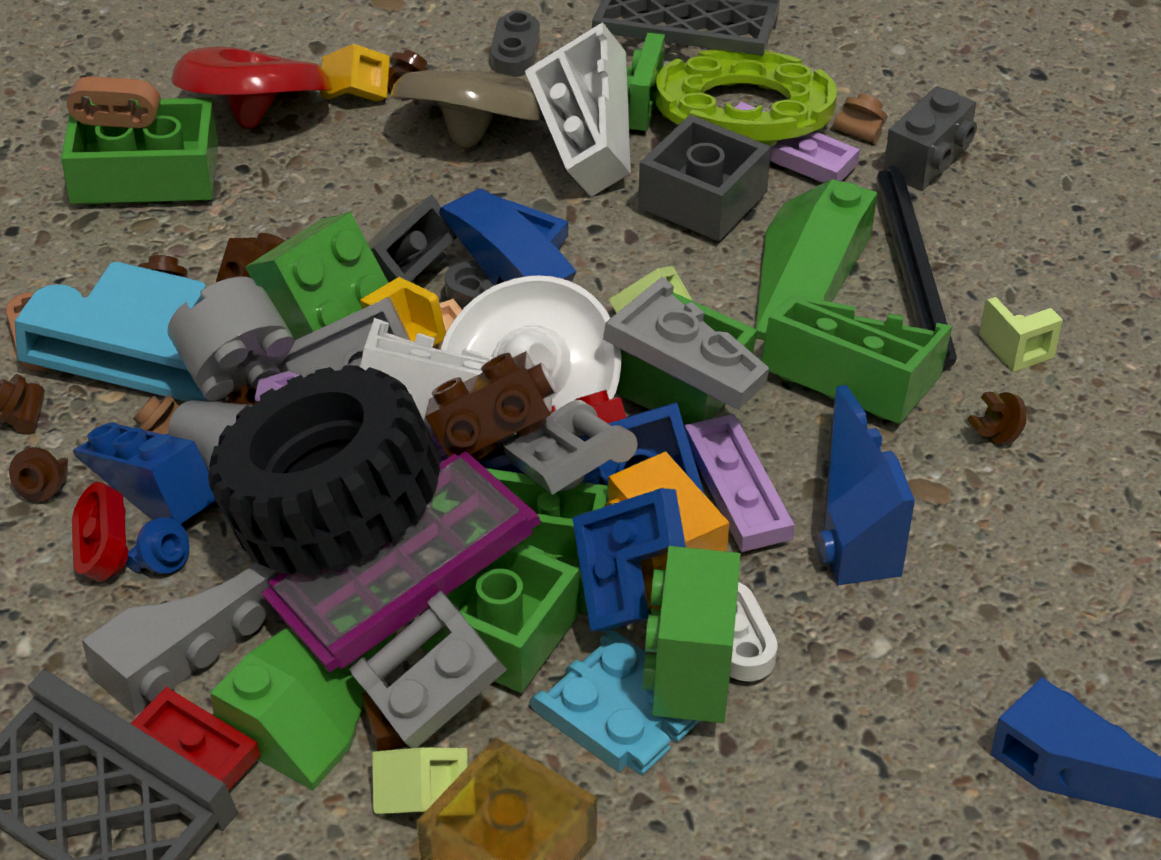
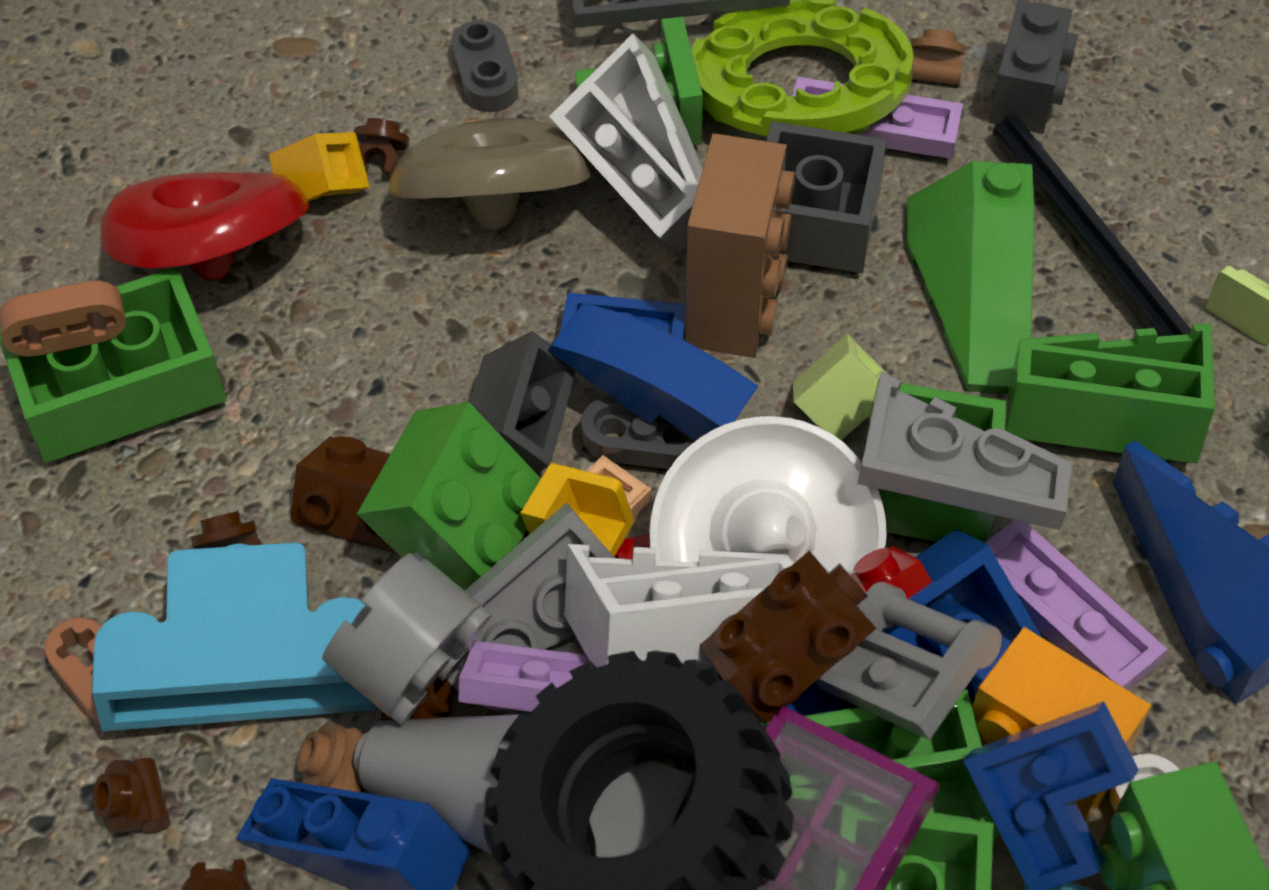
camera: 20 degrees left, 10 degrees up
none -> medium nougat brick [685,133,795,358]

